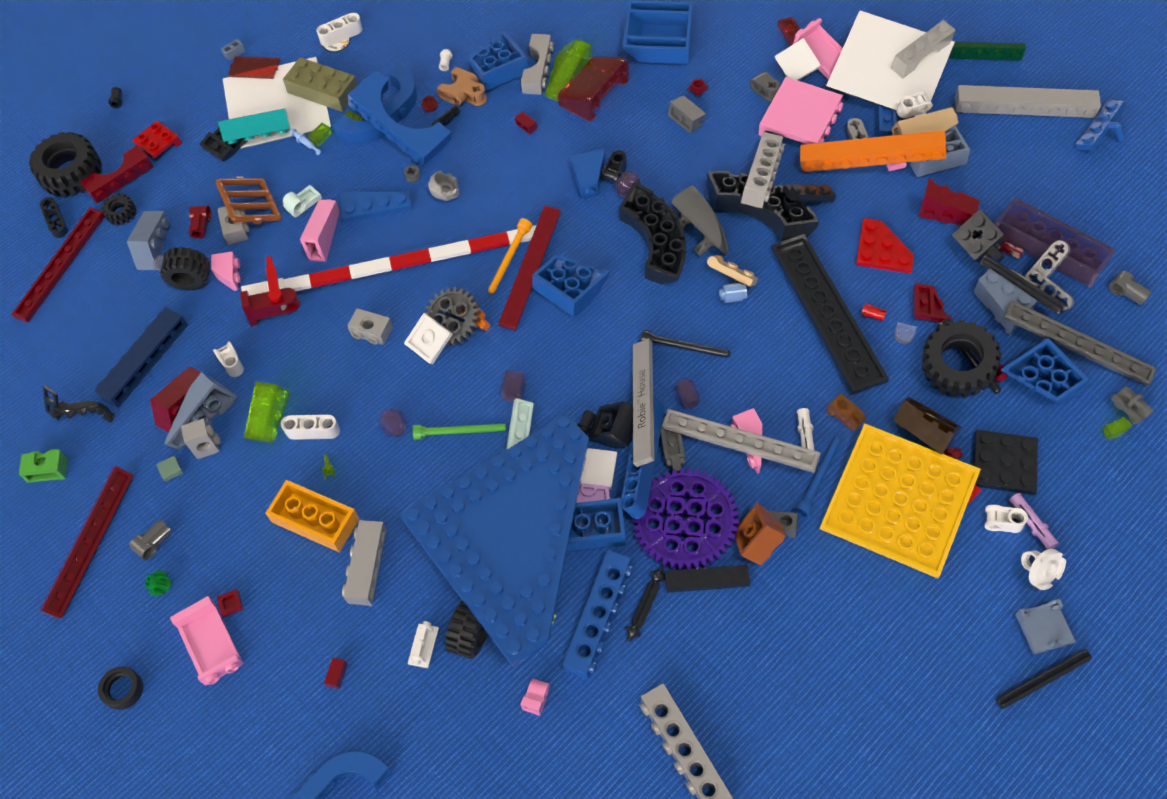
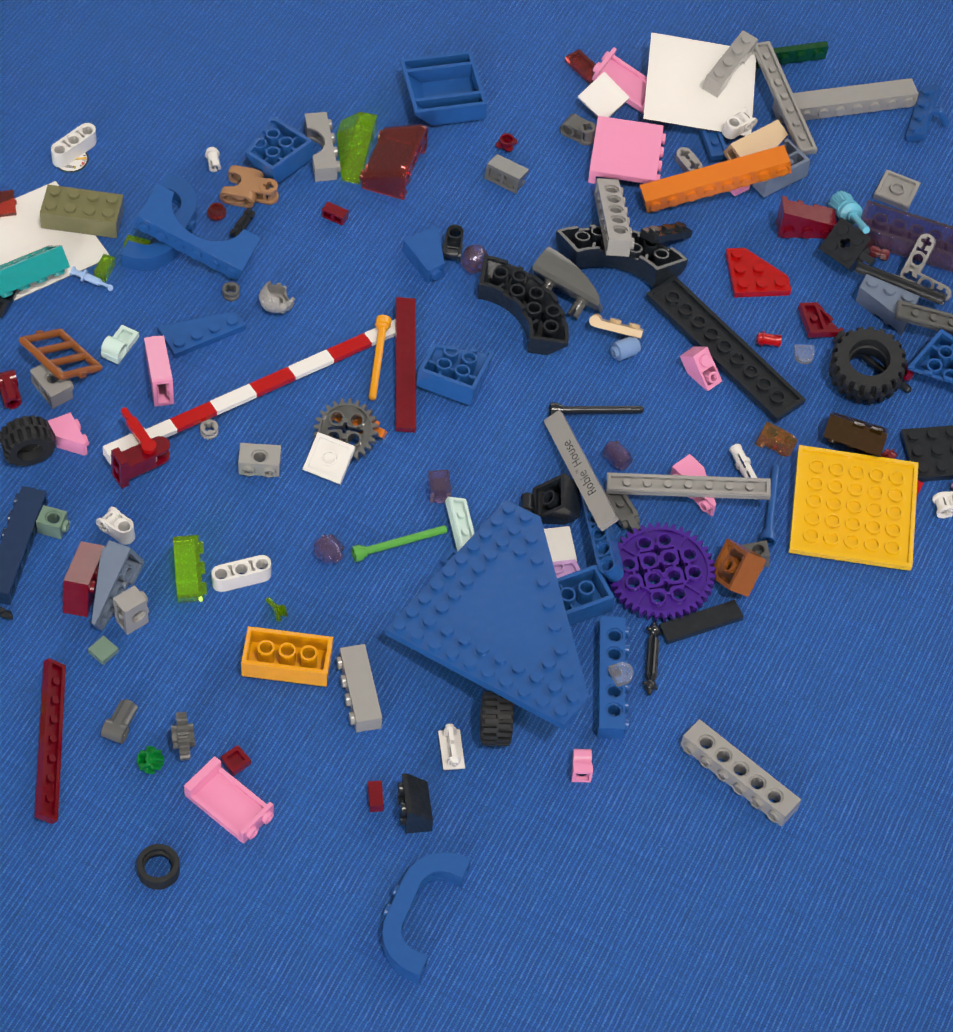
camera: 30 degrees left, 5 degrees down
none -> sand green brick [36,505,70,539]
none -> dark grey gear [171,712,195,760]
none -> light grey bush [200,419,218,440]
none -> black slope [397,773,433,834]
none -> clear tile [608,662,634,687]
none -> bright pink slope [680,347,722,391]
none -> light grey tile [754,41,817,155]
none -> medium azure piece [828,191,870,234]
none -> light grey tile [873,170,921,211]

